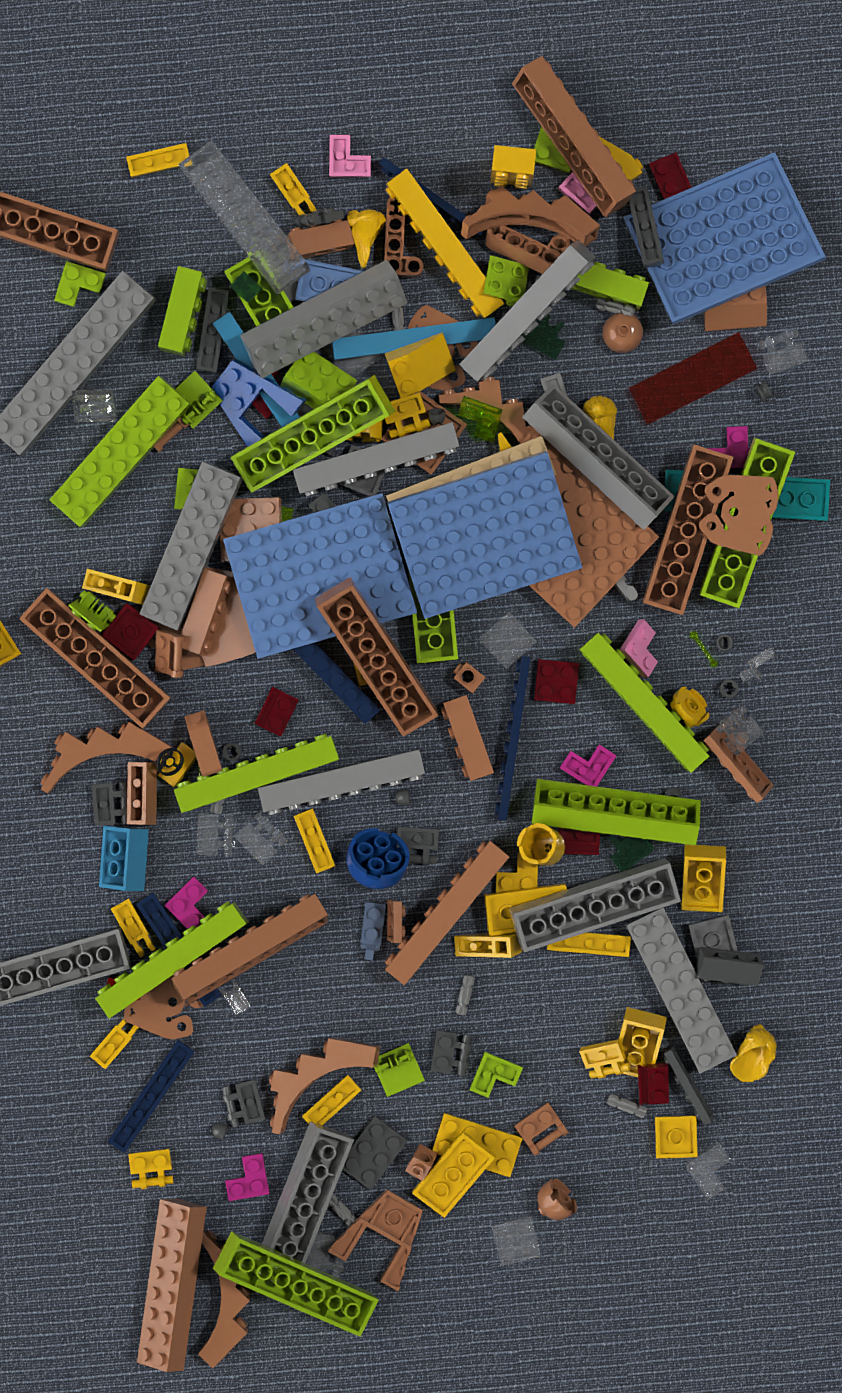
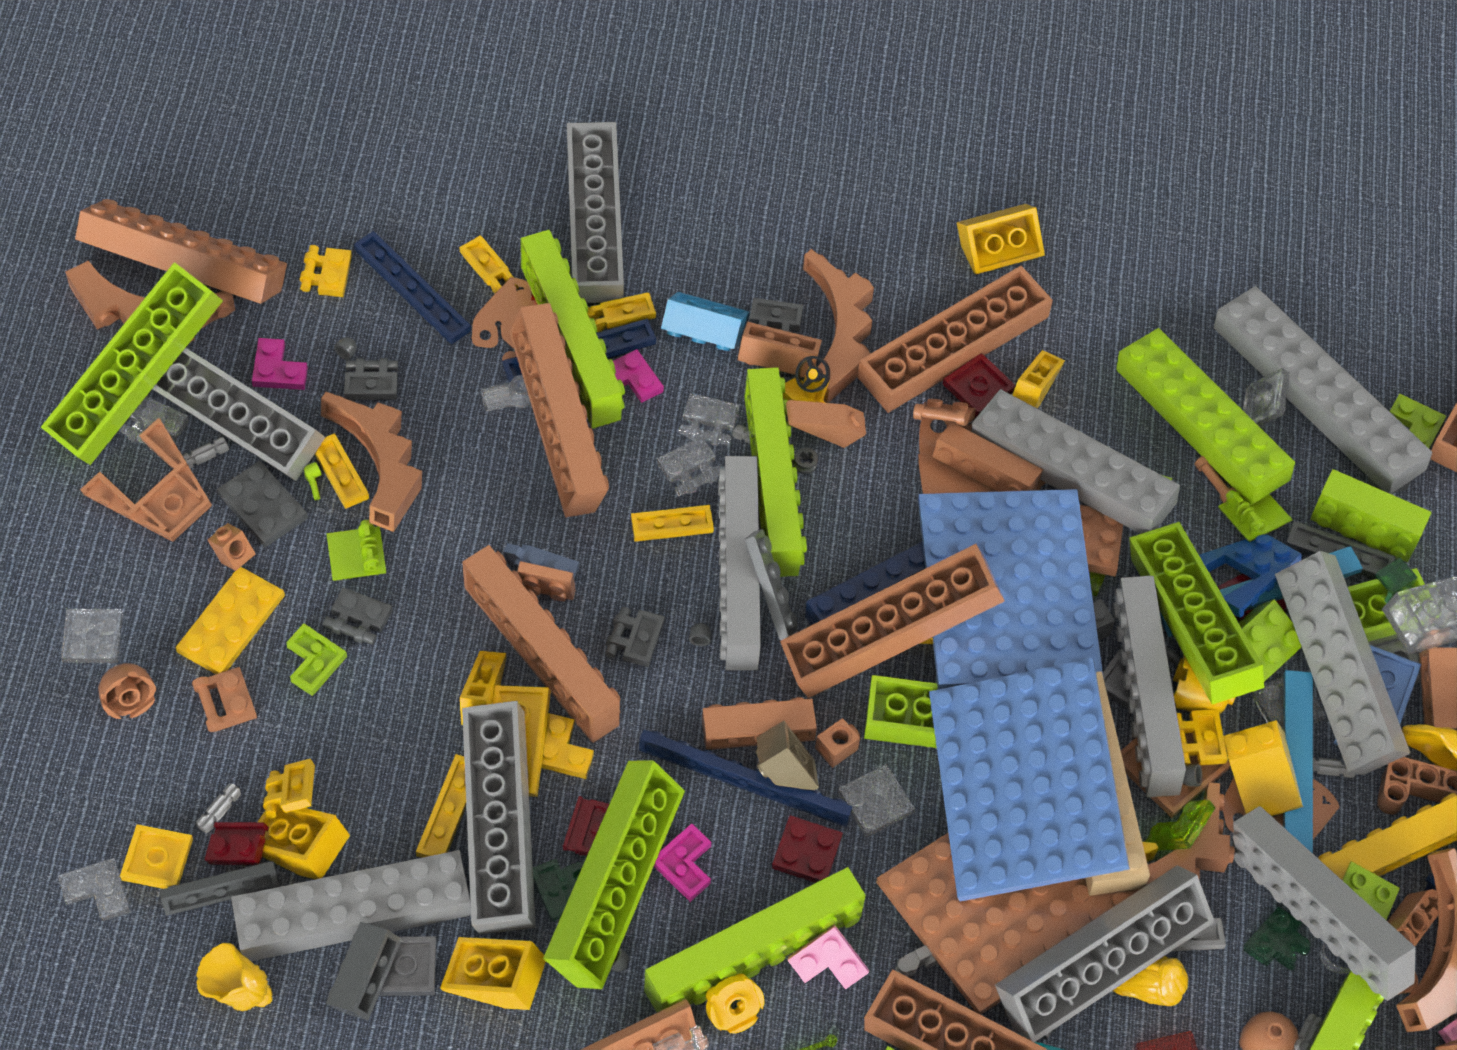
camera: 100 degrees right, 30 degrees down
lime hinge [68,590,116,632] -> none
dark red plate [254,687,299,736] -> none
blue cylinder [346,828,410,889] -> none
yellow plate [412,1130,495,1218] -> none
light grey axle [456,975,475,1015] -> none
yellow cylinder [517,823,565,867] -> none
none -> lime hand [304,462,322,500]
none -> dark grey plate [745,529,798,640]
none -> dark tan slope [756,721,819,790]

